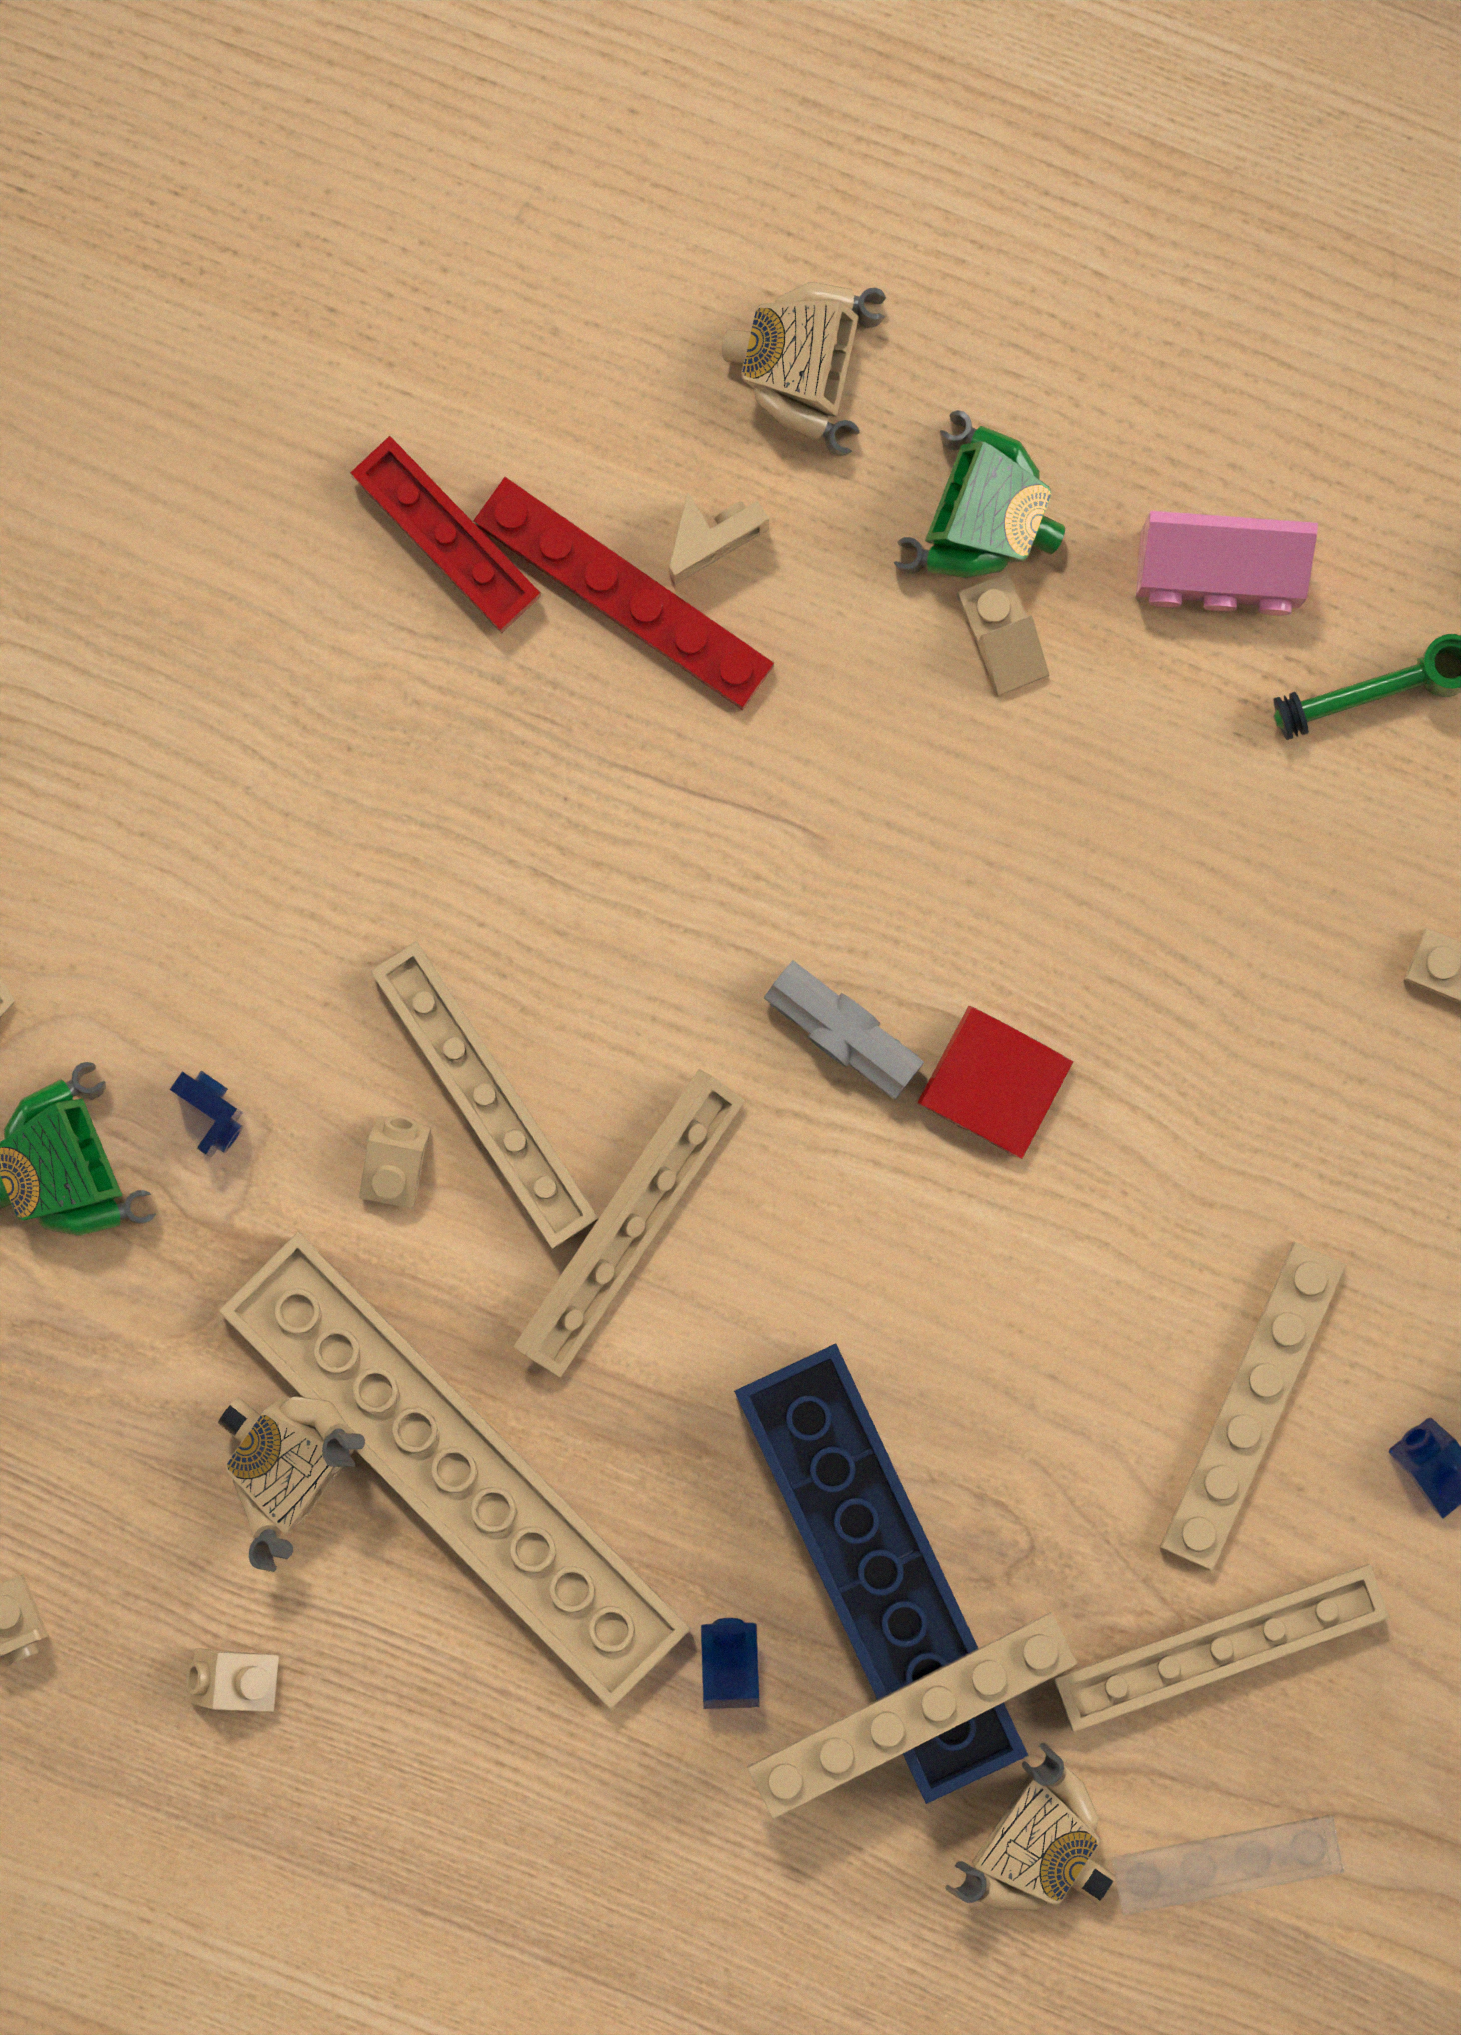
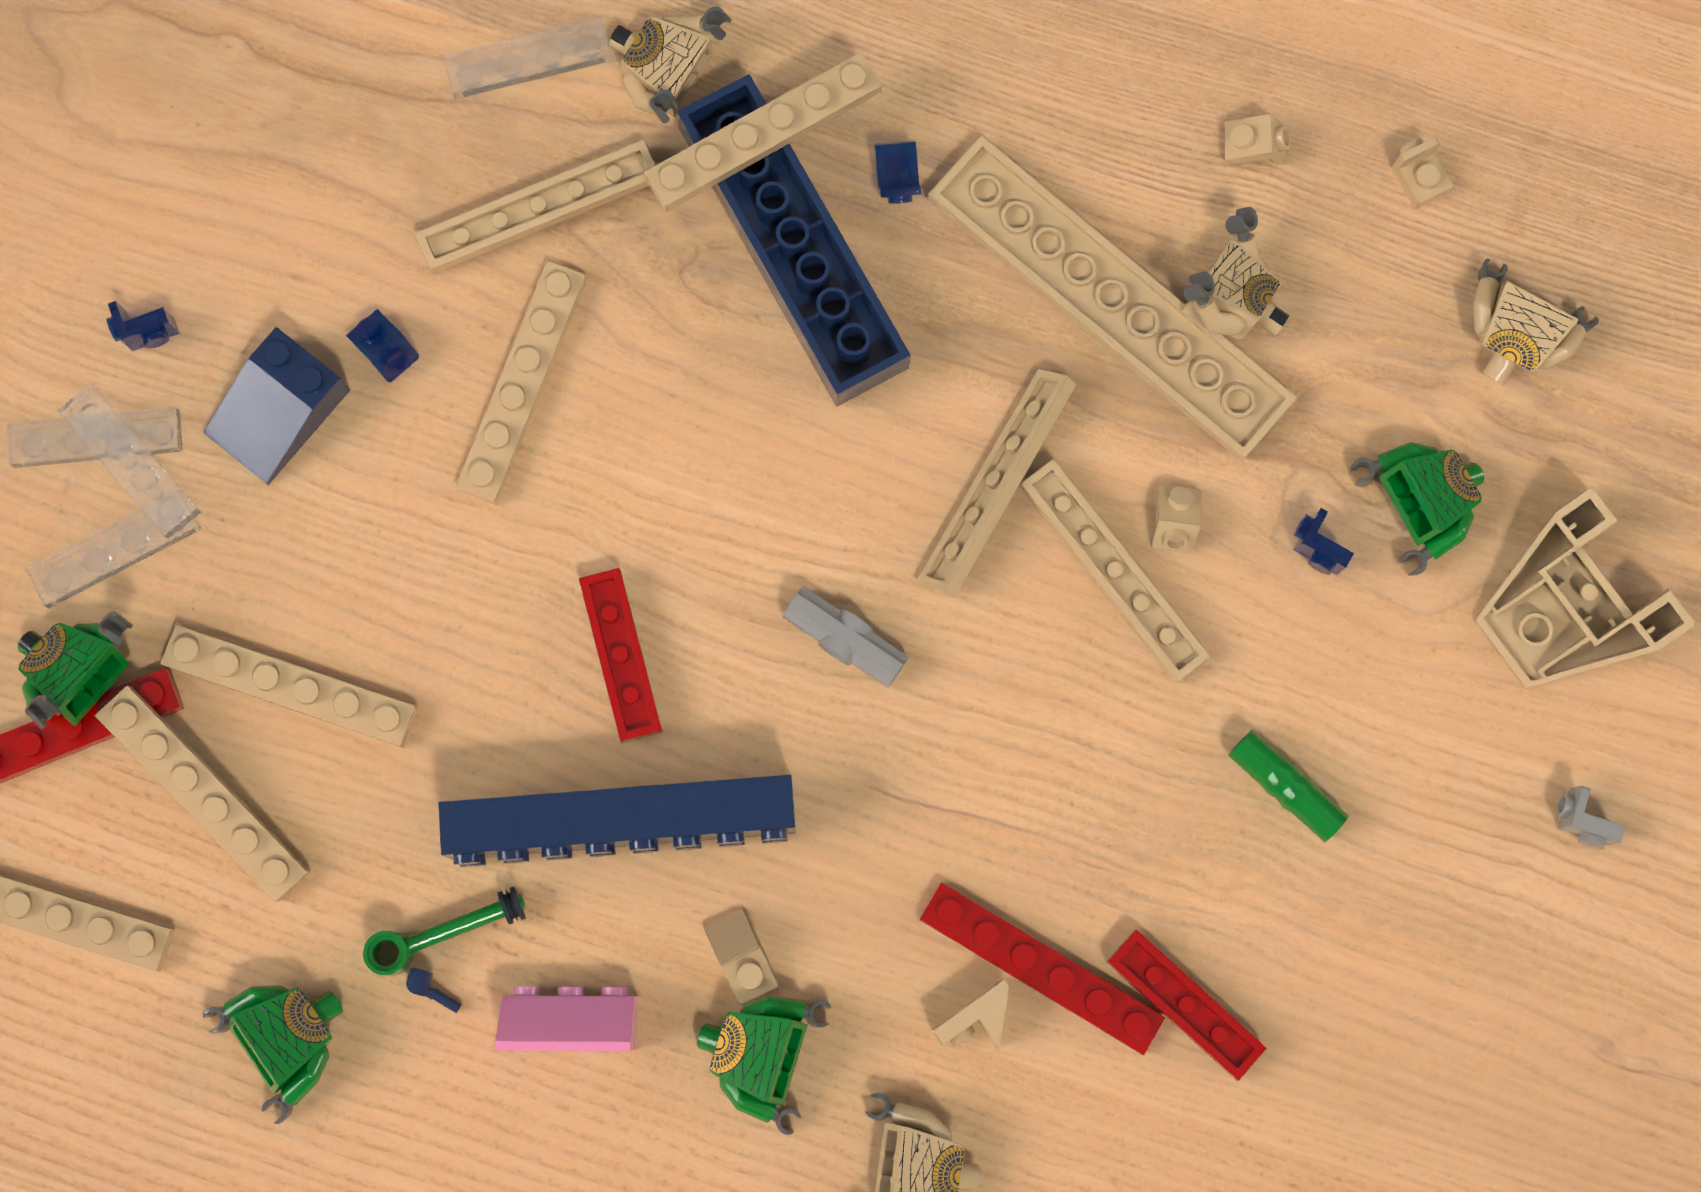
camera: 170 degrees right, 5 degrees down
red slope [917,1006,1074,1159] -> none
none -> dark blue hand [406,968,462,1013]
none -> dark blue brick [438,775,796,867]
none -> red plate [579,568,663,743]
none -> green axle [1228,729,1349,842]

